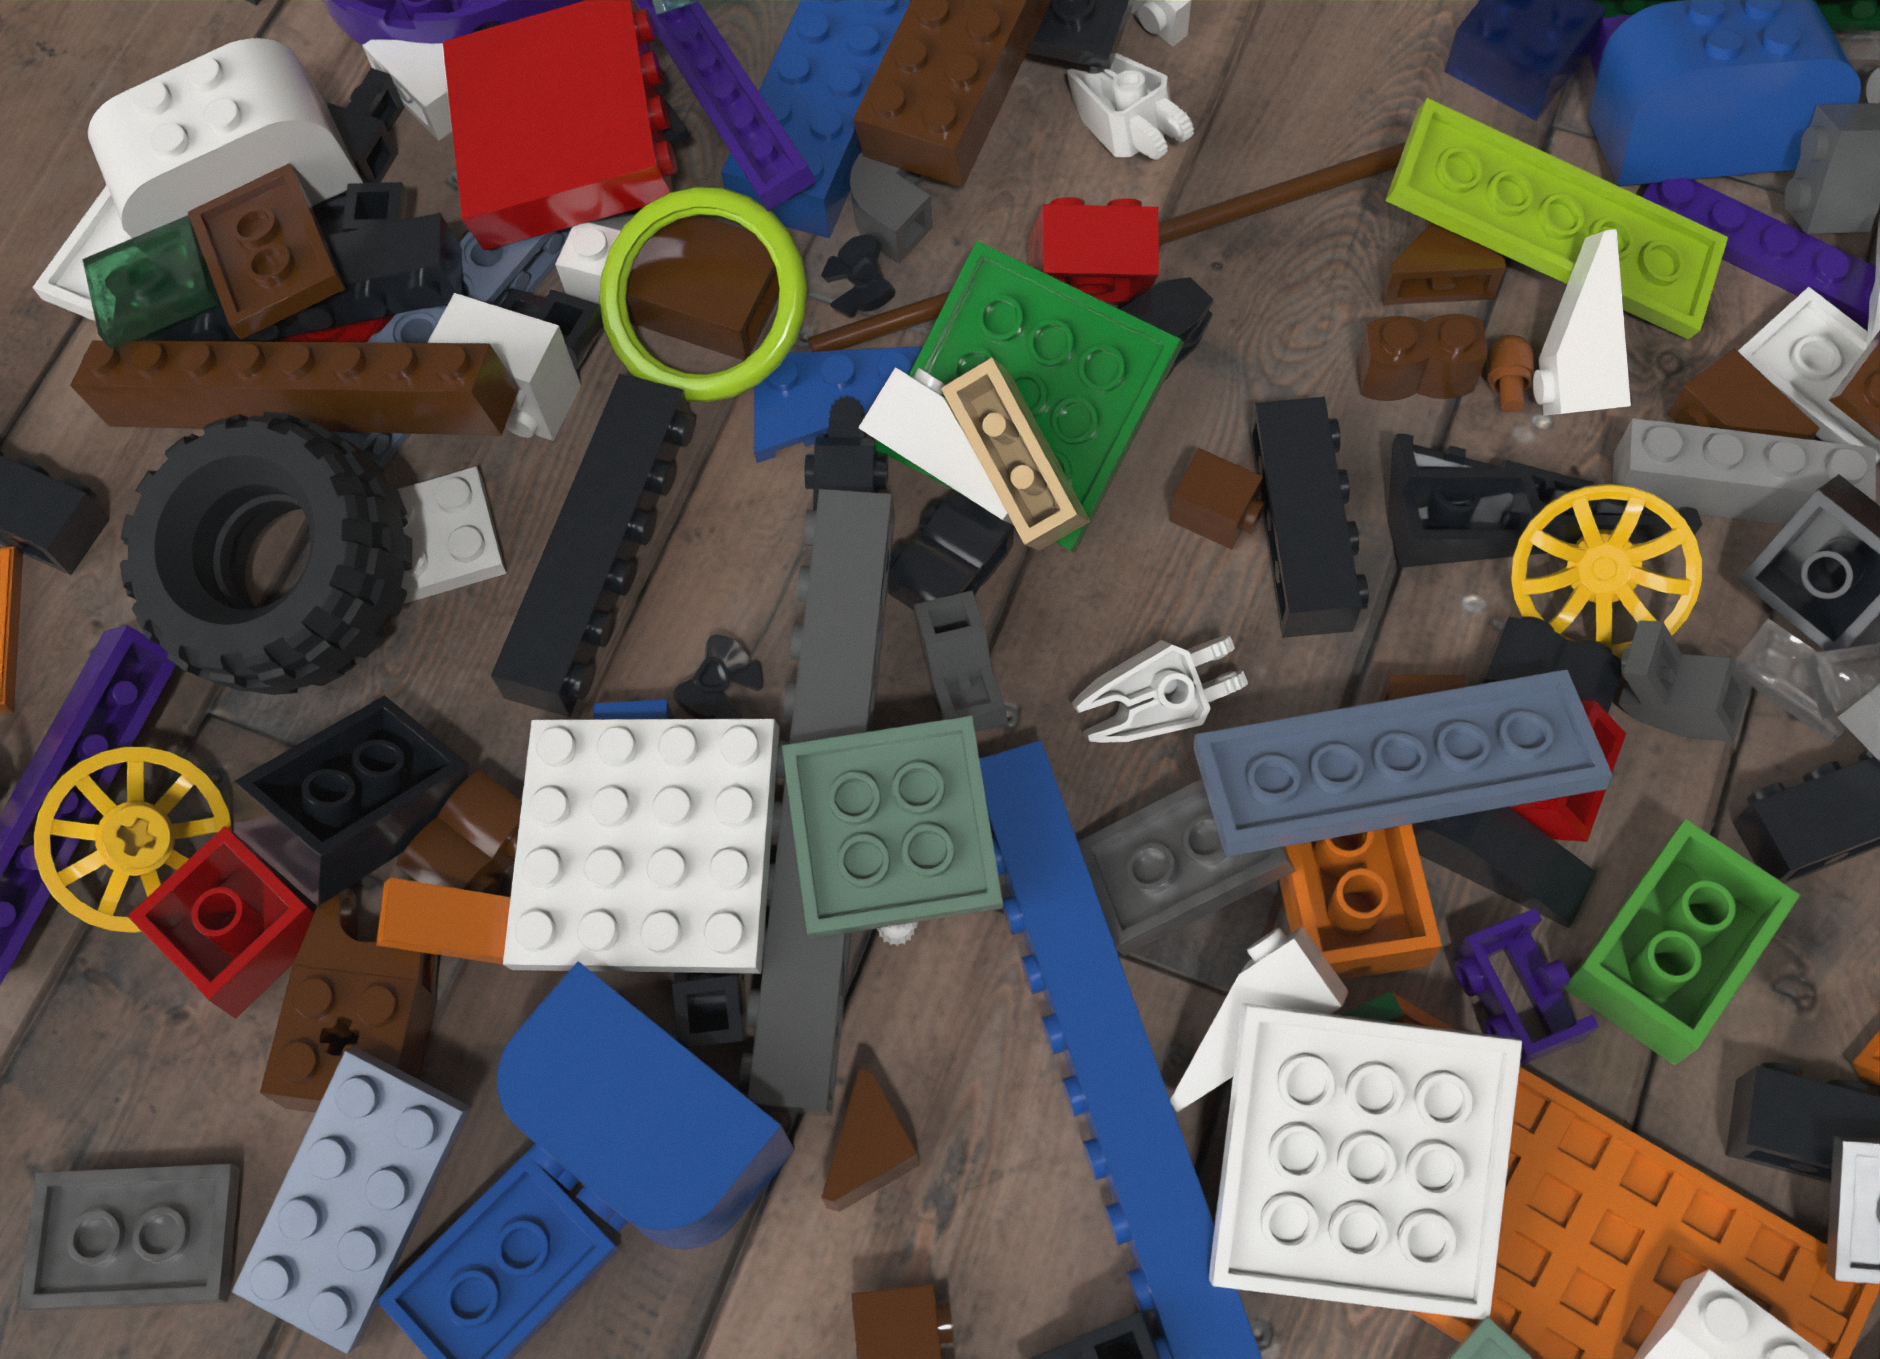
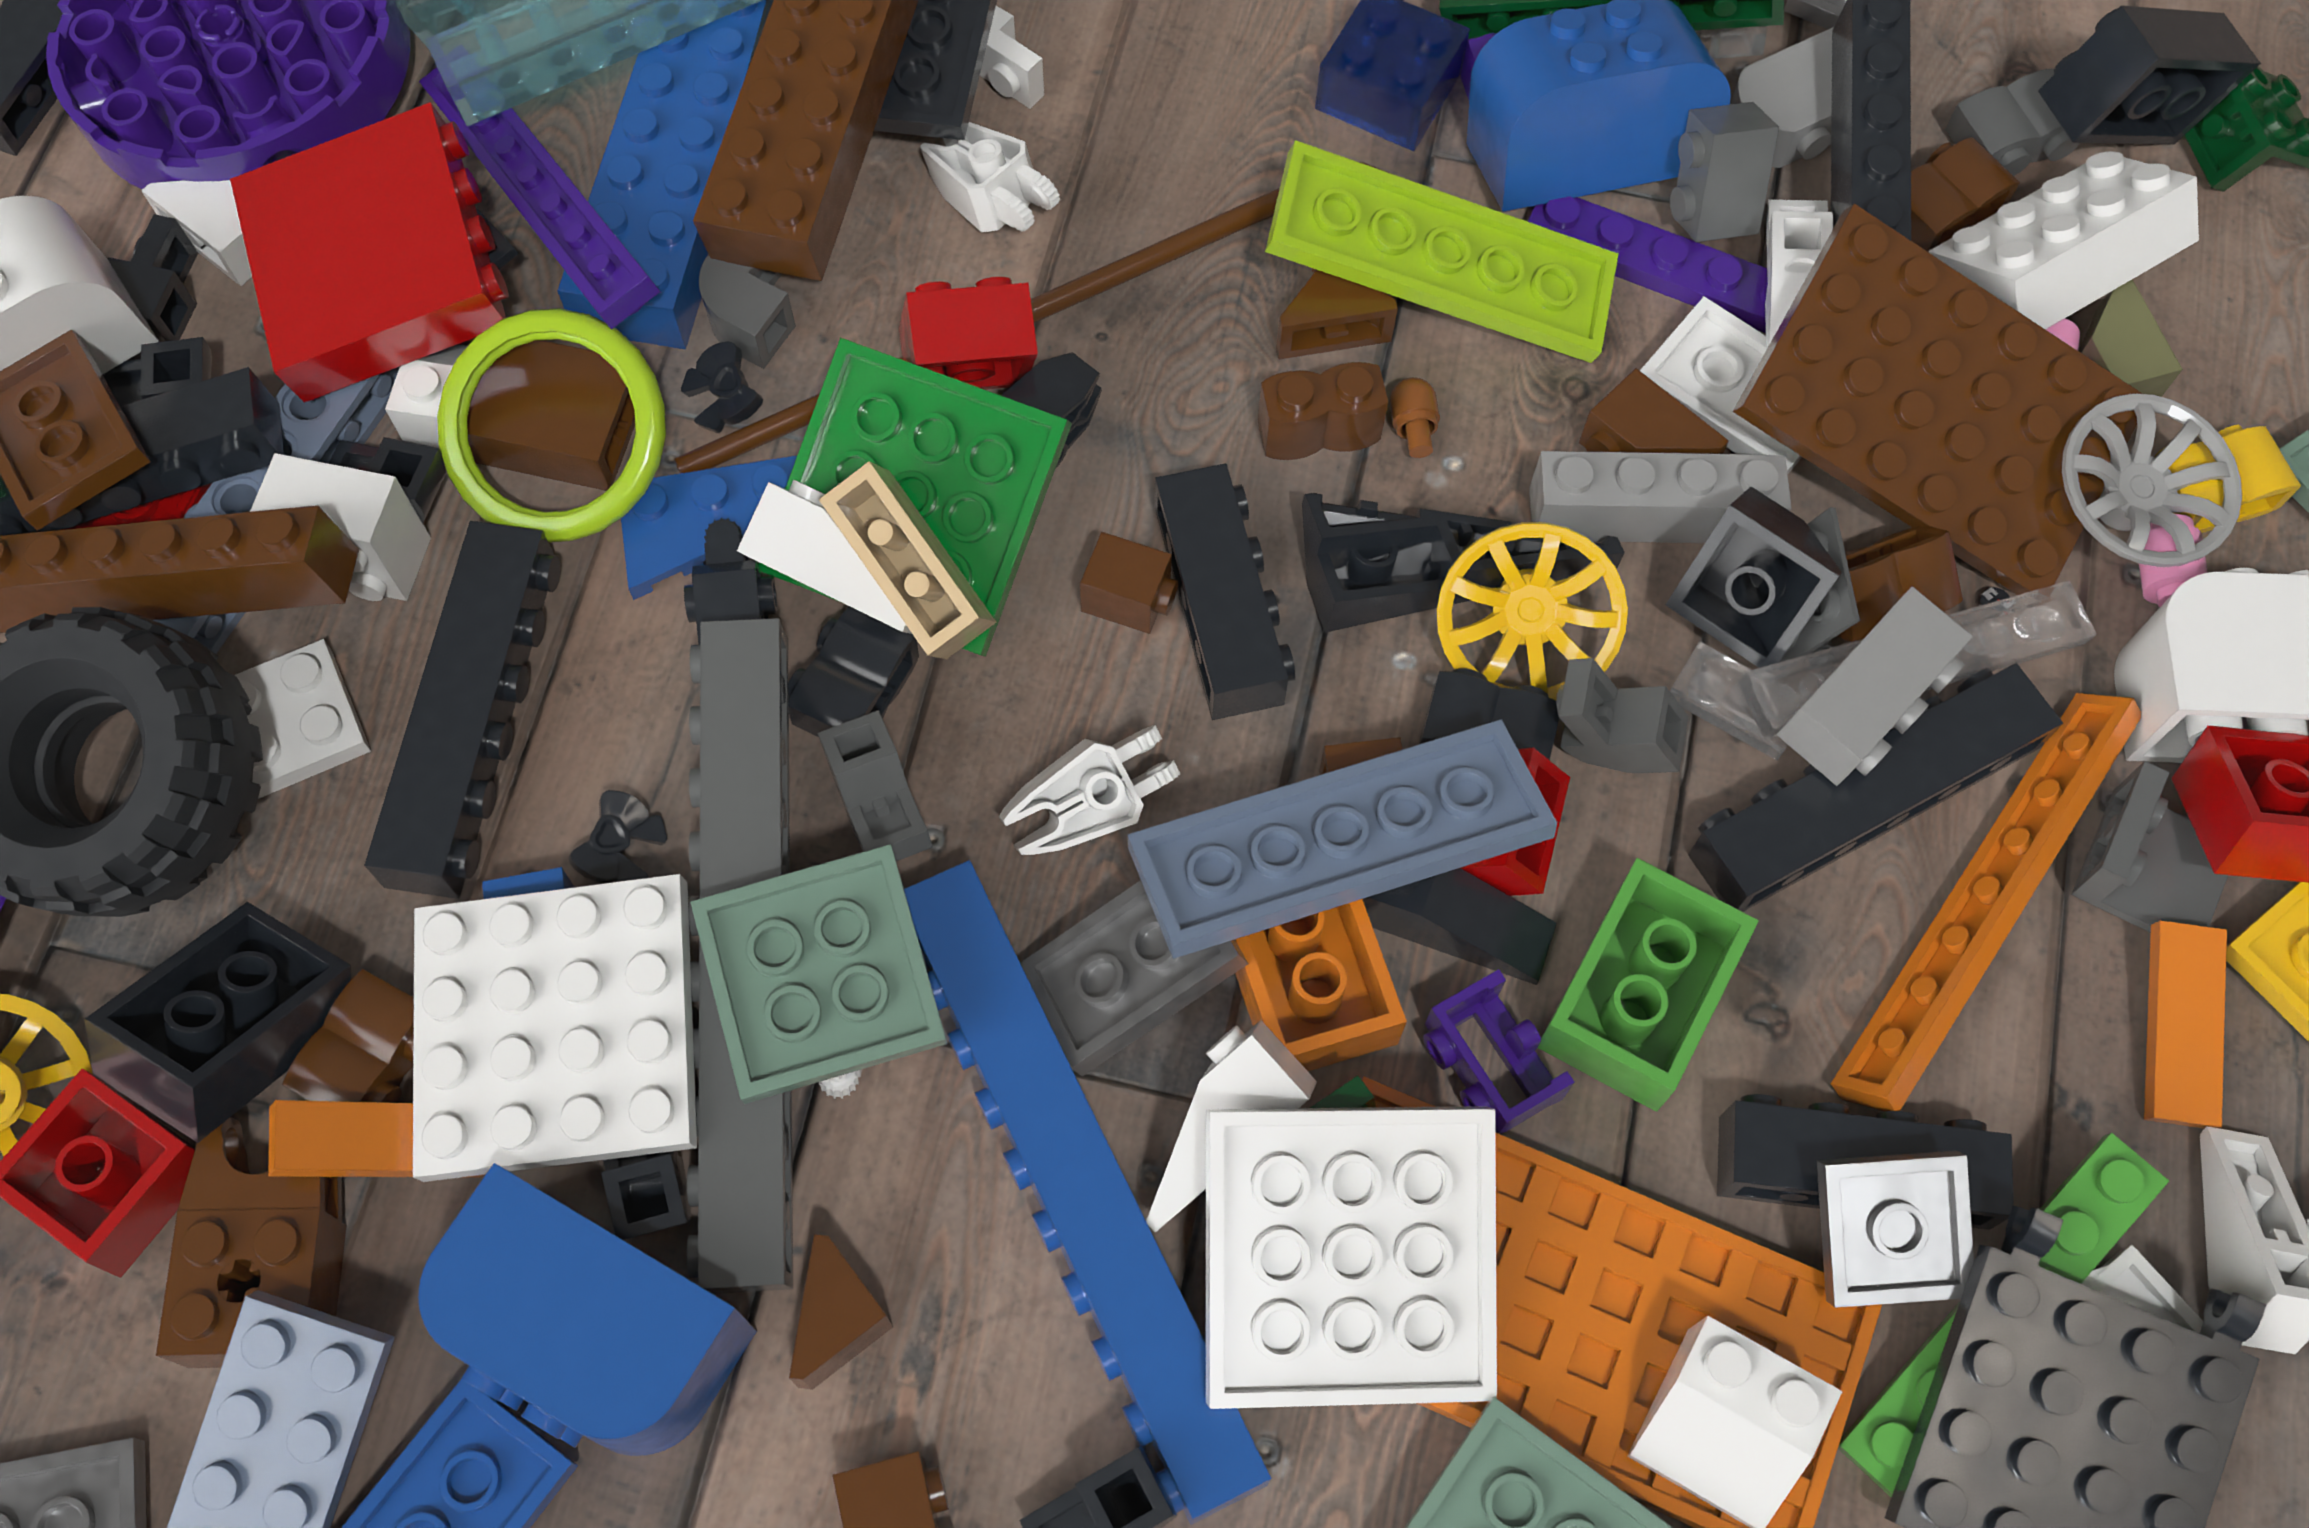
camera: 15 degrees left, 0 degrees up
white slope [1533,229,1631,416] -> none

